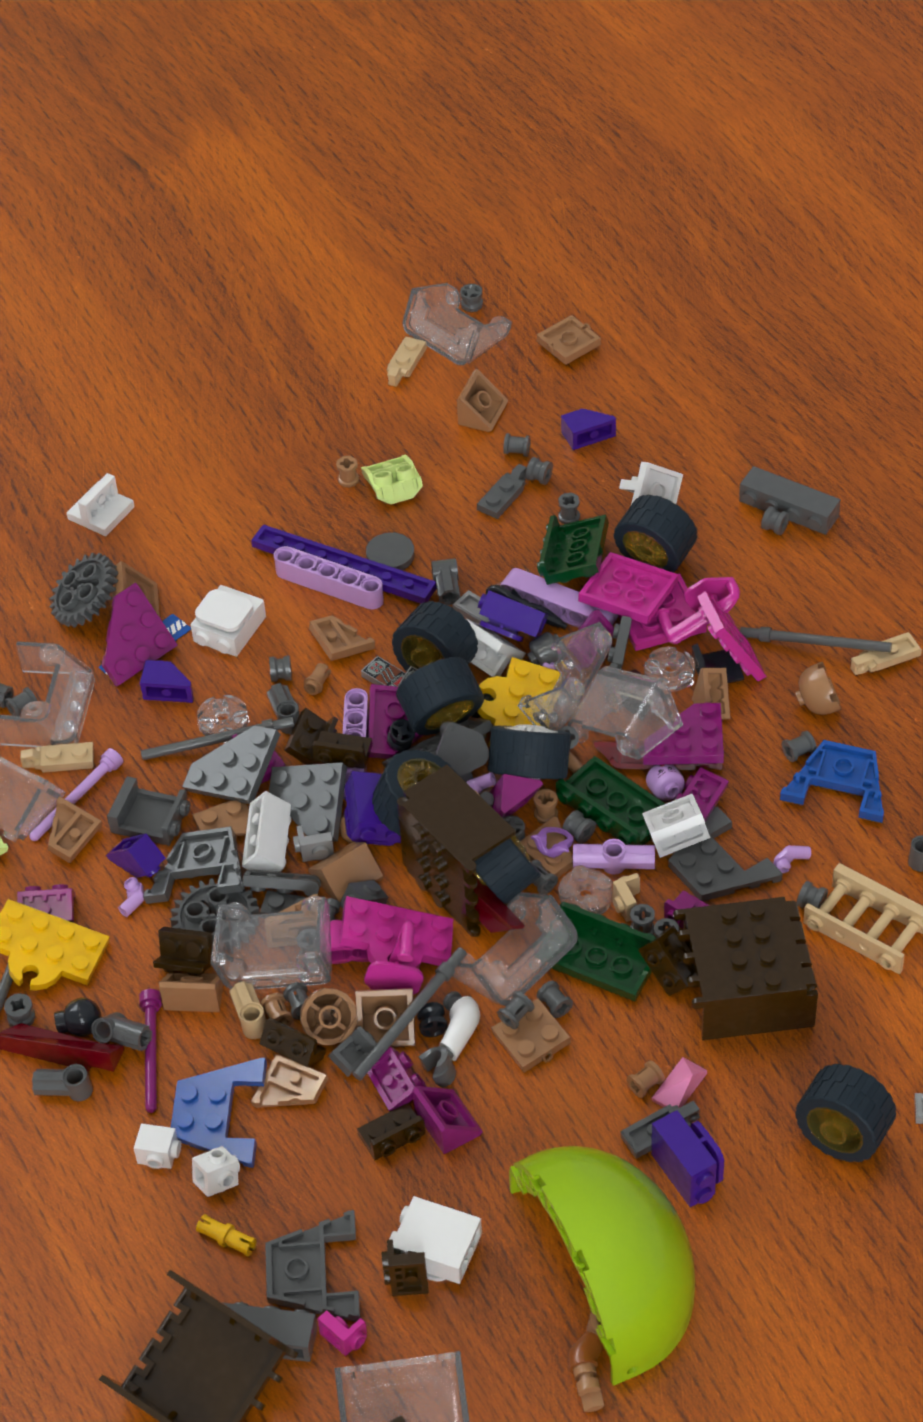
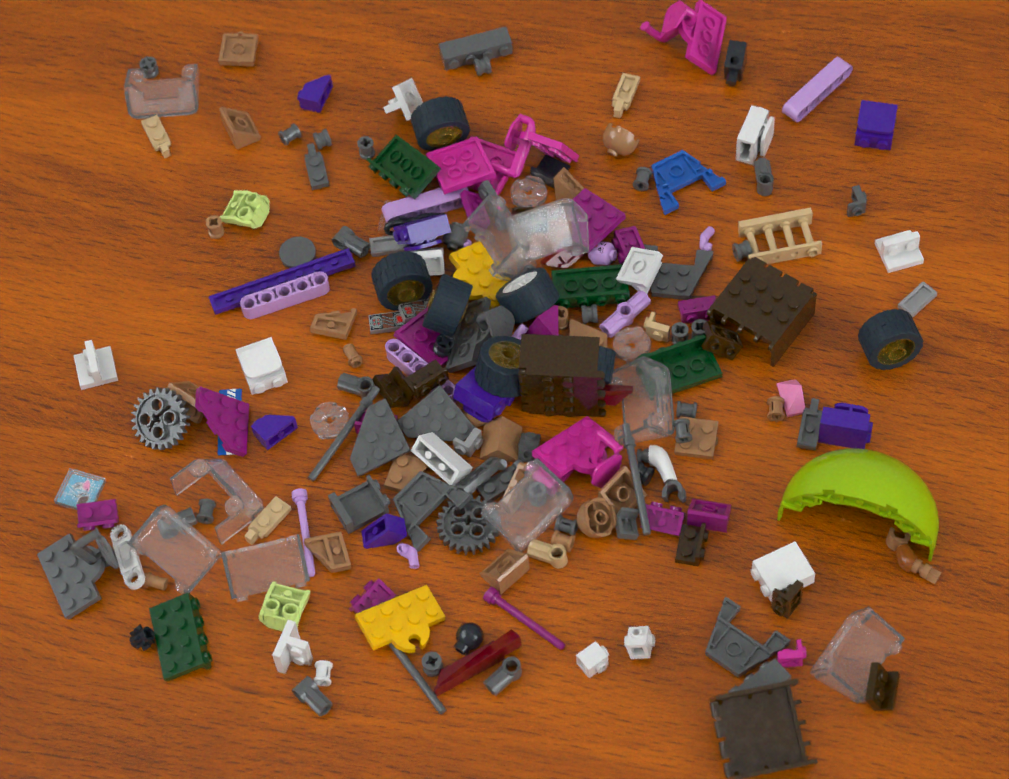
camera: 45 degrees left, 10 degrees up
dark grey piece [91,1012,152,1051] -> none
dark brown bracket [153,927,215,976] -> none
wing [171,1058,267,1168] -> none
yellow pin [196,1214,257,1257] -> none
medium nougat wing [251,1054,328,1108] -> none
dark brown bracket [259,1018,326,1067] -> none
dark grey wheel [269,655,292,682] -> none
medium lavender piece [531,827,574,858] -> none
dark grey bar [740,626,892,653] -> none

